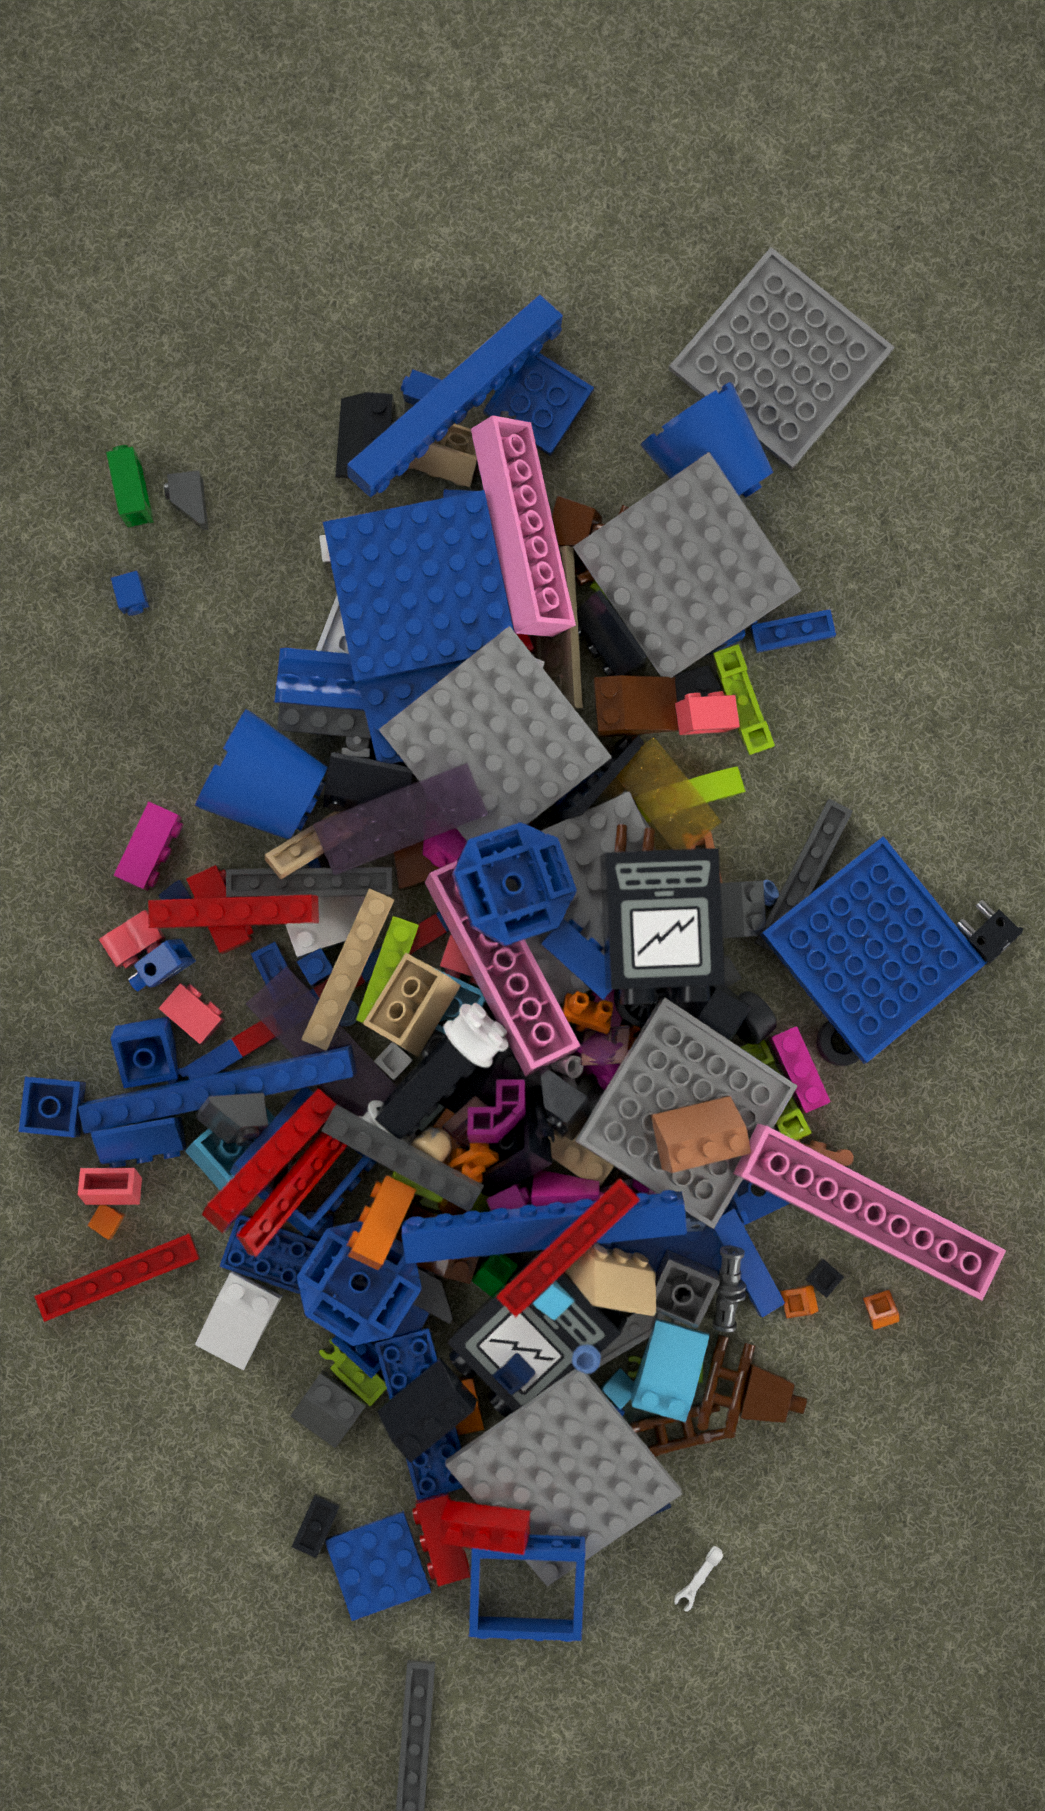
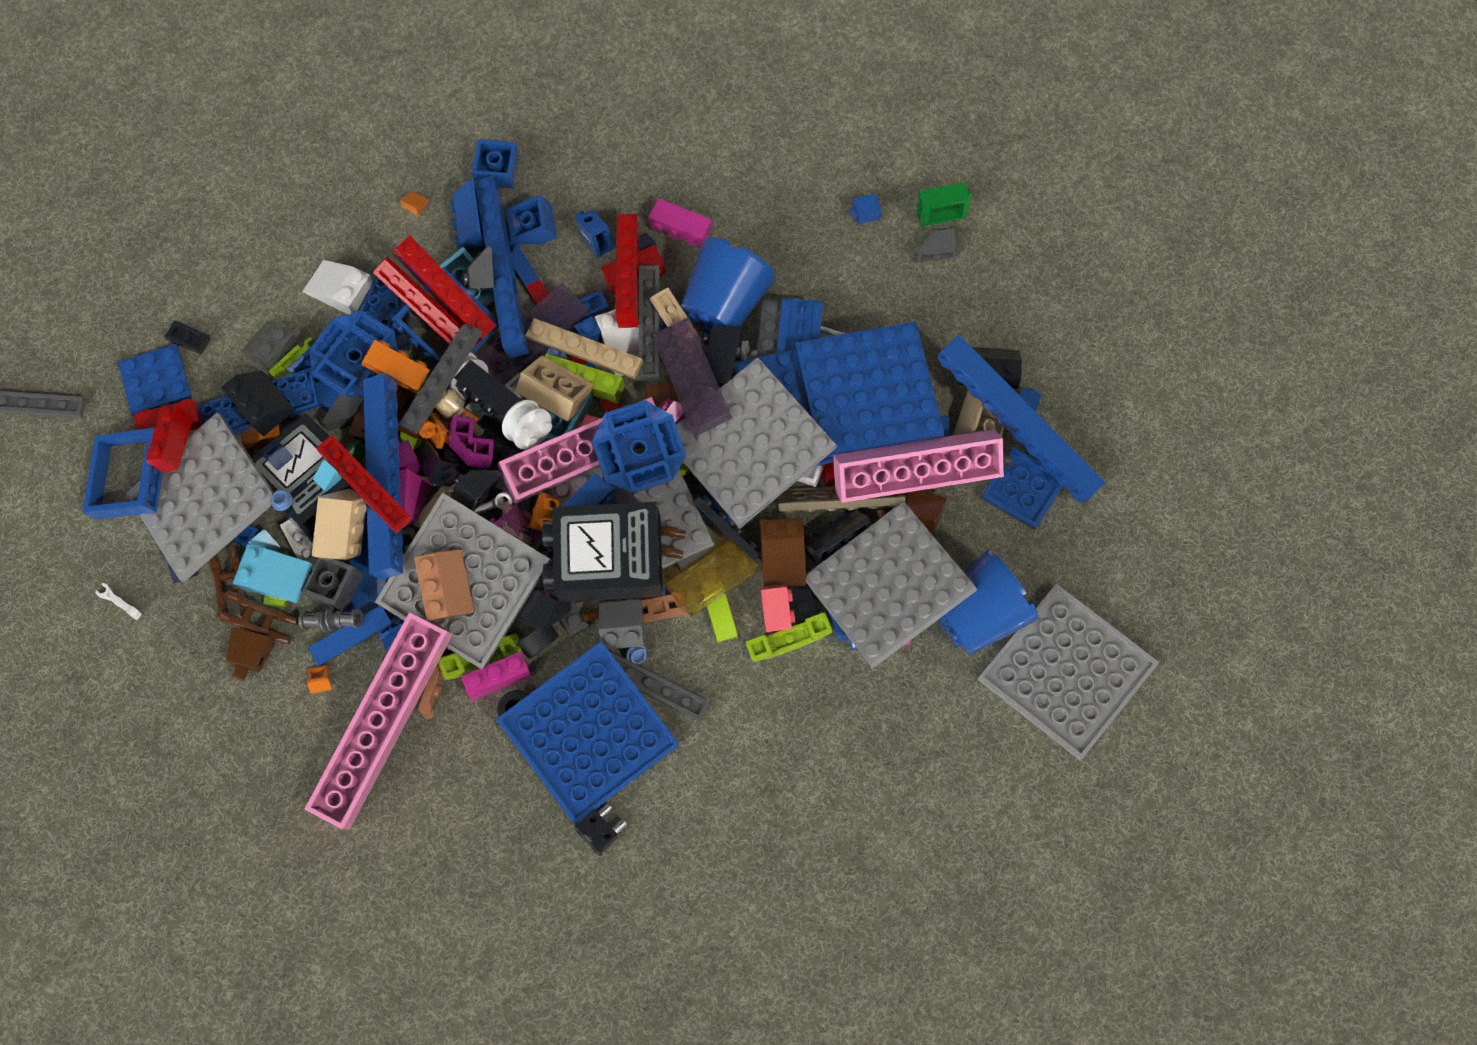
camera: 95 degrees right, 15 degrees down
red plate [34,1233,200,1322] -> none
coral brick [77,1168,142,1205] -> none
coral brick [99,910,165,969] -> none
coral brick [159,983,224,1045] -> none
blue plate [750,609,836,653] -> none
black plate [805,1258,844,1298] -> none
orange slope [863,1290,899,1330] -> none

